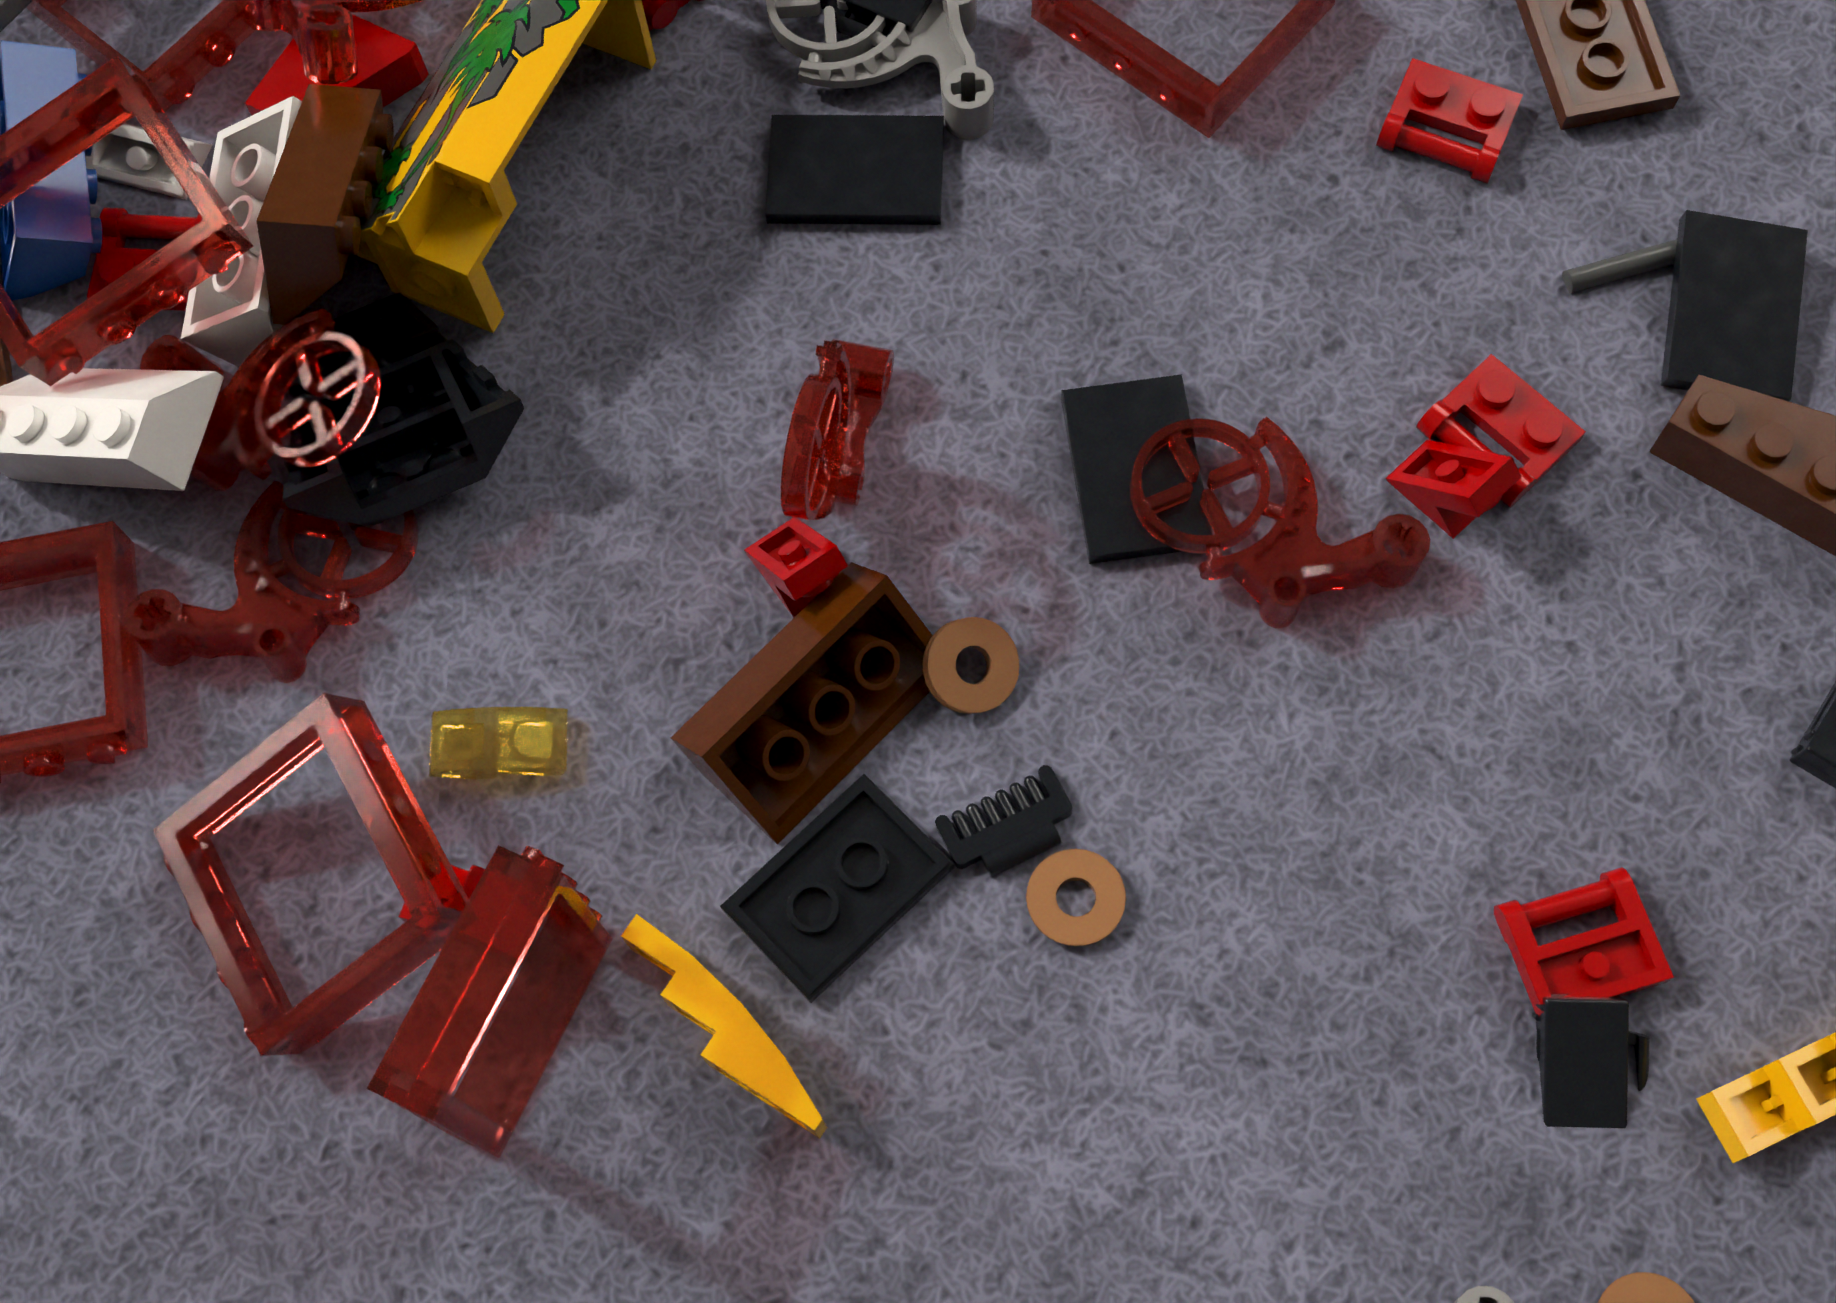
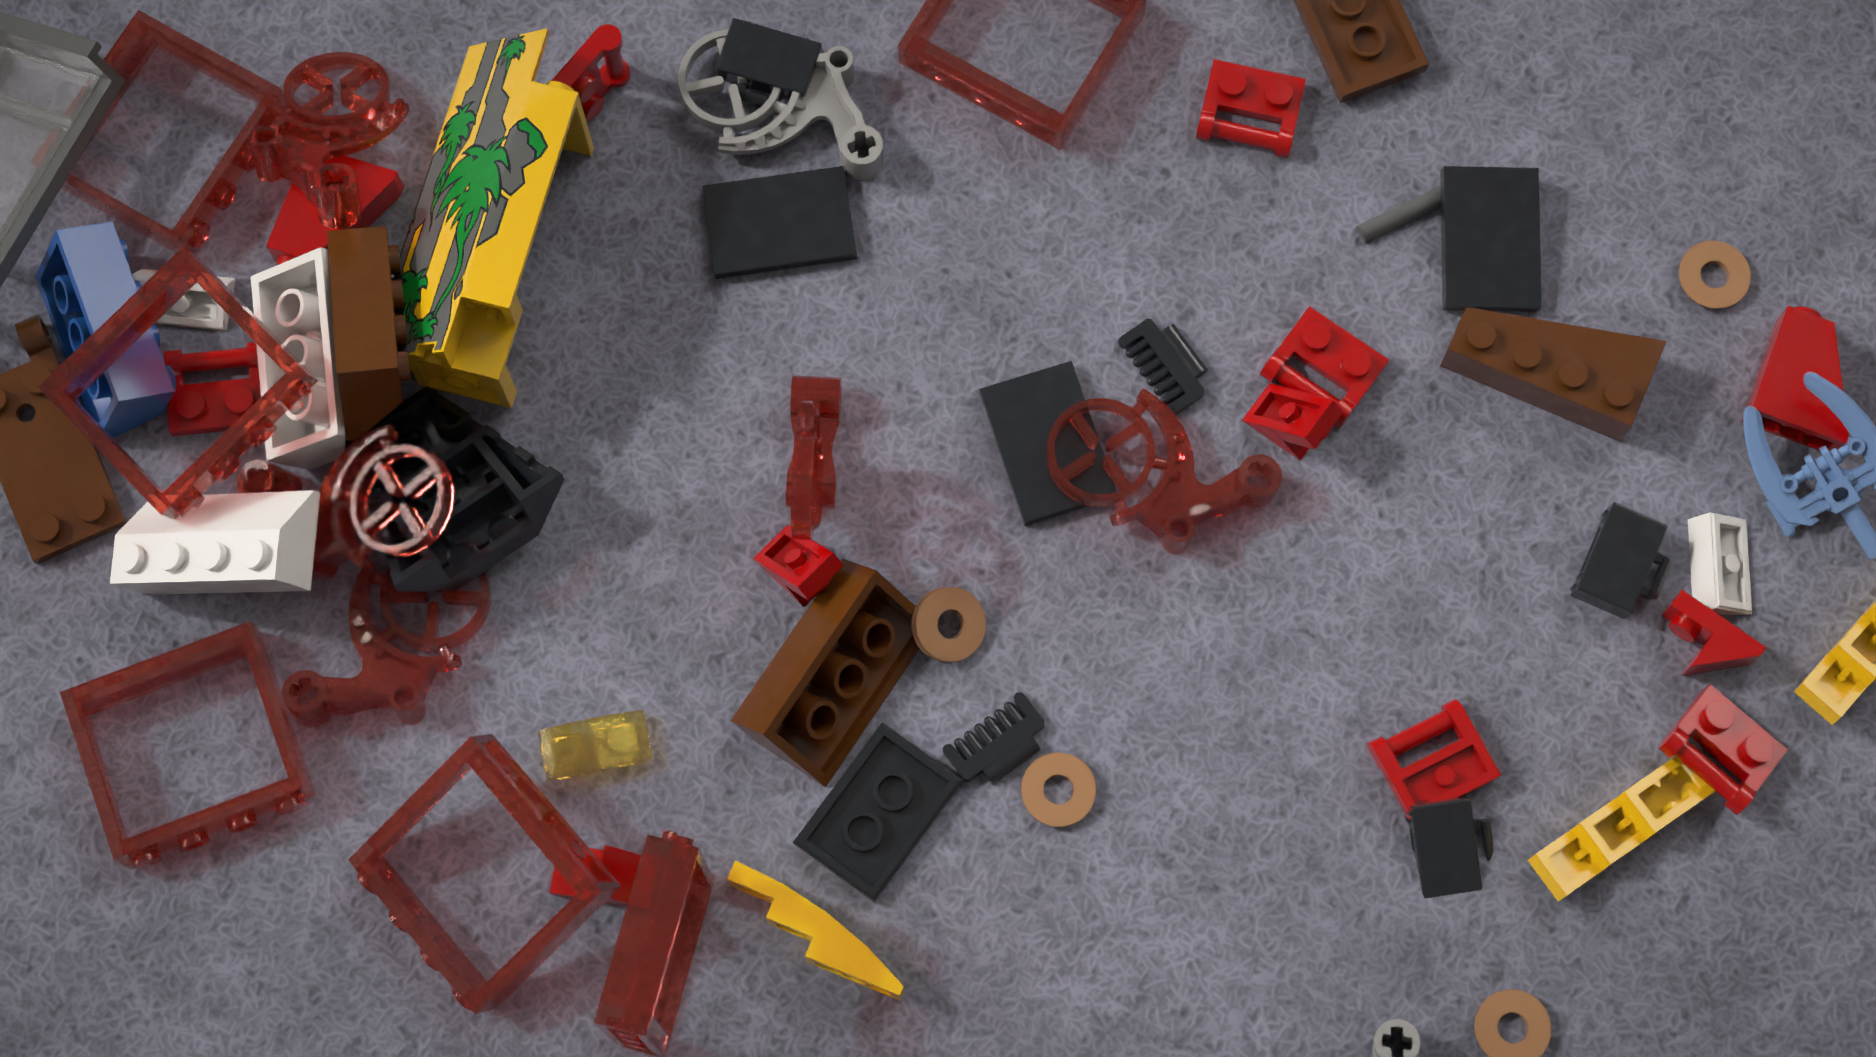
camera: 15 degrees left, 5 degrees up
none -> black piece [1118,319,1208,416]

